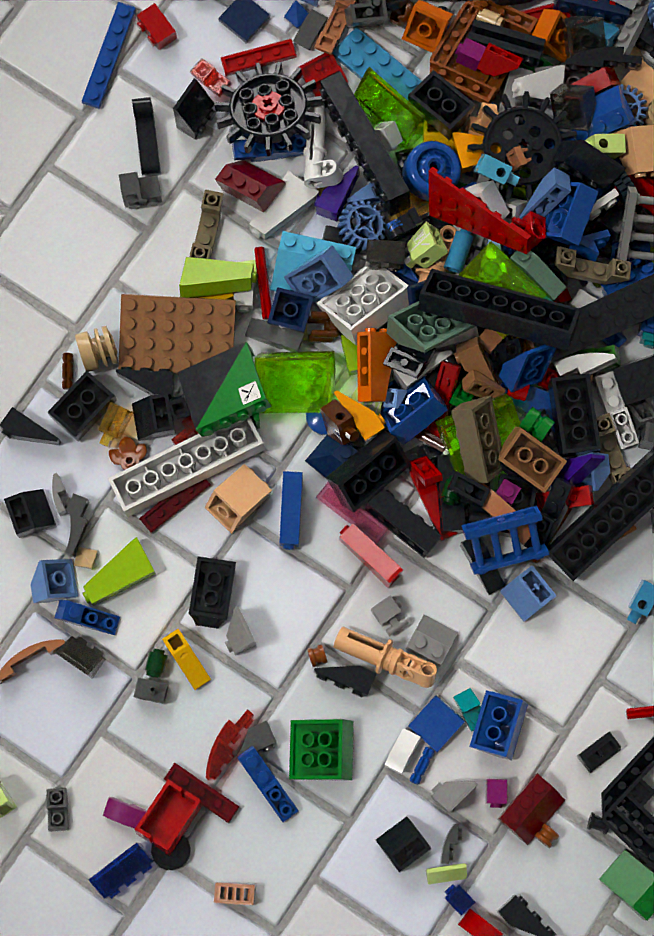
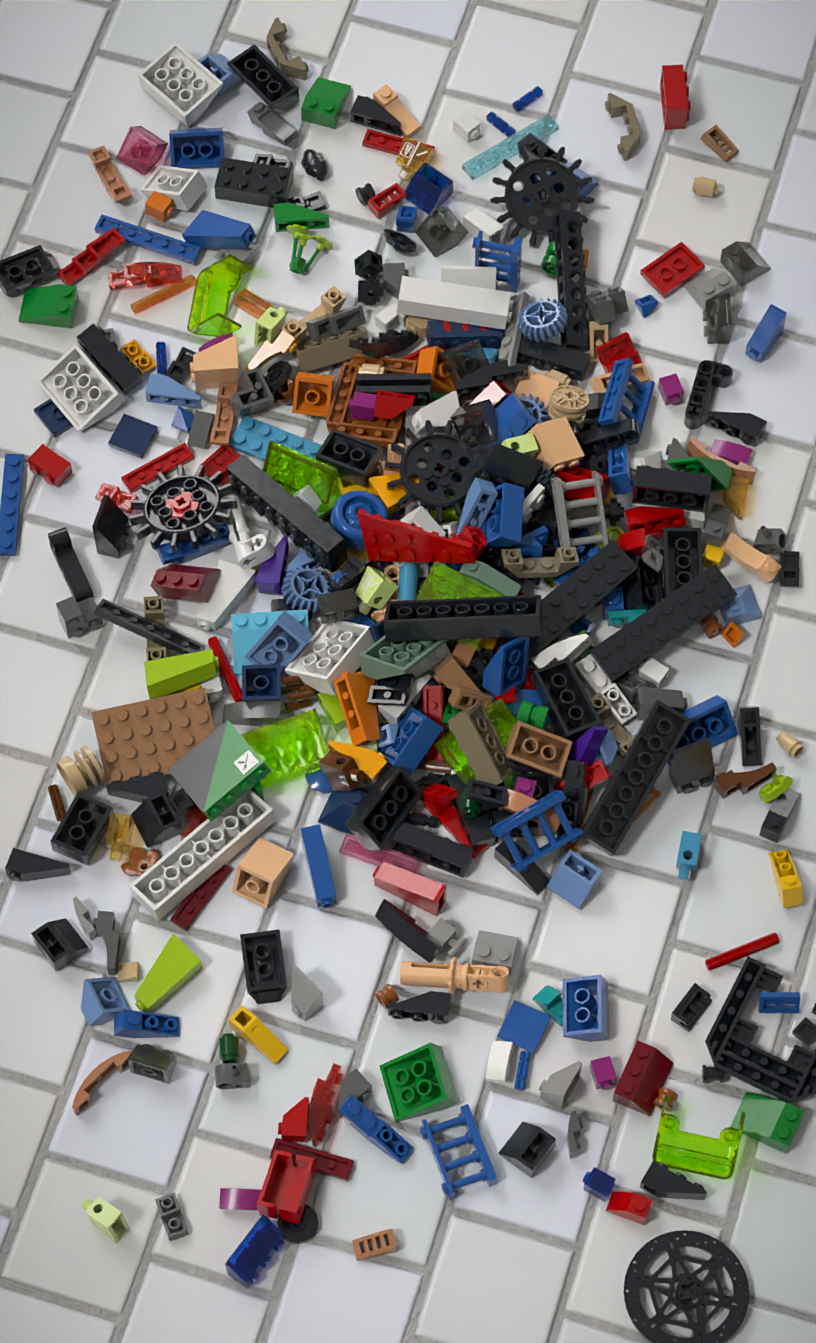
camera: 15 degrees left, 15 degrees down
yellowish green slope [426,863,467,884] -> none
medium azure torso [473,154,520,186] -> none
nougat tile [506,146,532,172] -> none
none -> black plate [94,599,206,655]
none -> red slope [278,1097,309,1143]
none -> black slope [375,899,441,963]
none -> black axle [403,812,438,828]
none -> blue fence [420,1104,497,1201]
none -> clear neon green windscreen [652,1095,746,1179]

